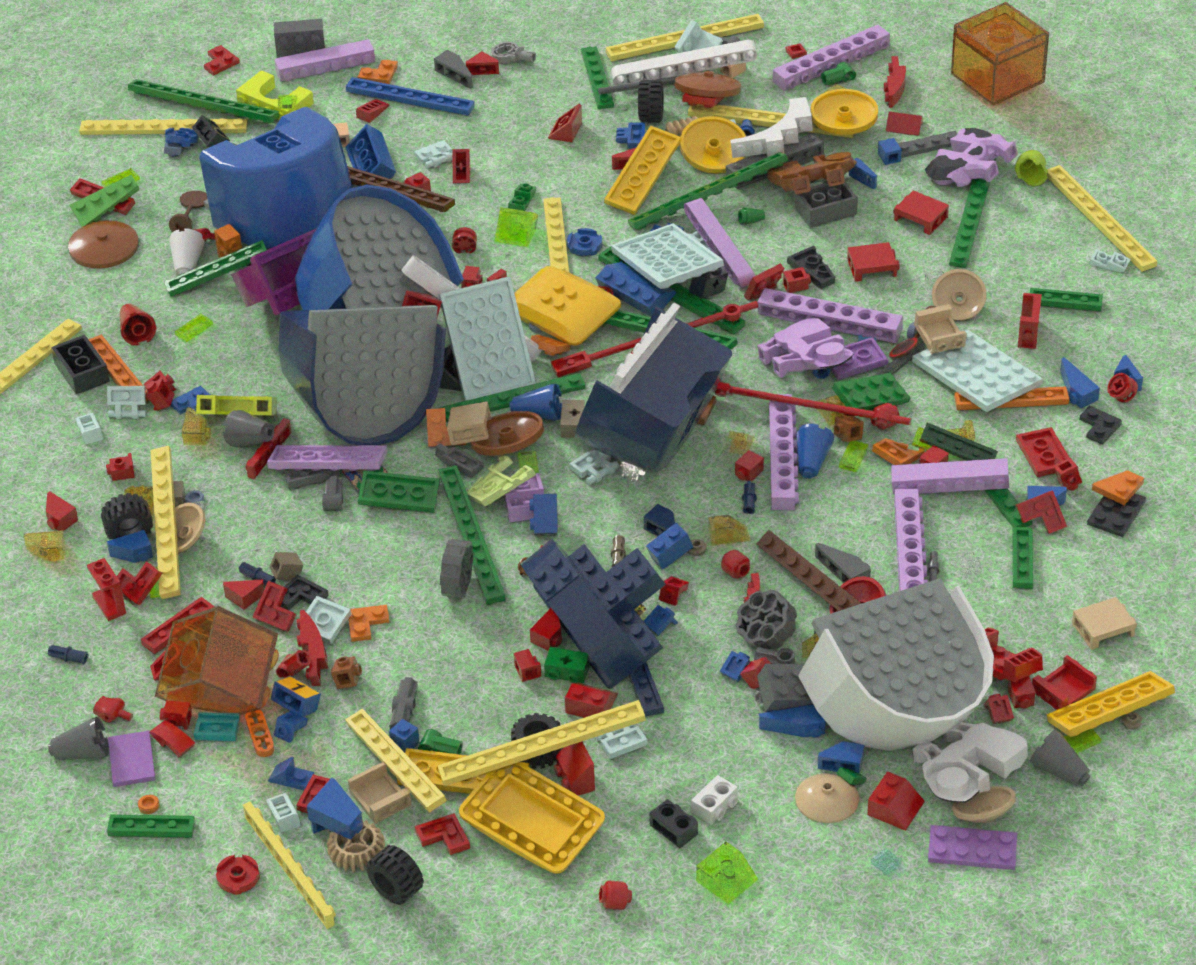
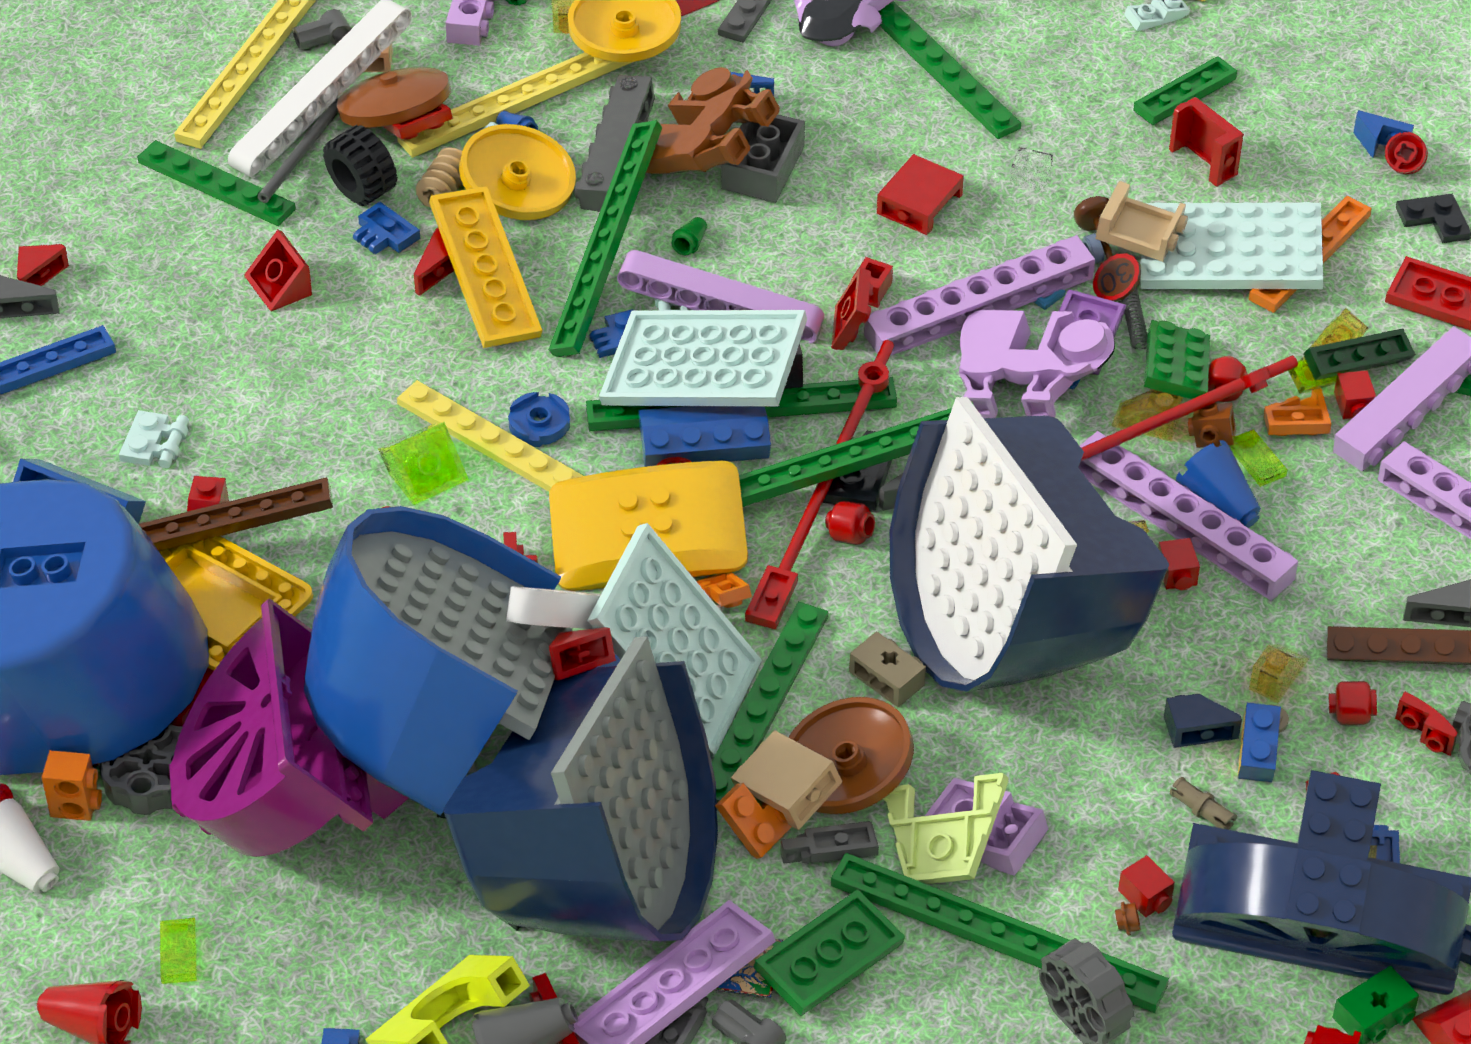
camera: 50 degrees left, 5 degrees up
green plate [165,240,267,297] -> none
red slope [452,149,471,183] -> none
light grey pin [491,42,536,64] -> none
green slope [508,183,537,213] -> none
blue cone [510,384,562,421] -> none
clear neon green slope [518,451,539,473] -> none
blue brick [530,494,558,535] -> none
red slope [530,608,562,651] -> none
light aqua plate [569,449,619,485] -> none
clear tile [620,461,646,482] -> none
light aqua bracket [675,20,723,53] -> none
white arch [730,97,813,158] -> none
dark blue axle [742,481,757,514] -> none
black wing [787,245,836,289] -> none
blue brick [878,138,902,165] -> none
red panel [893,190,949,235] -> none
tan dish [932,269,987,321] -> none
blue slope [1060,357,1100,408] -> none

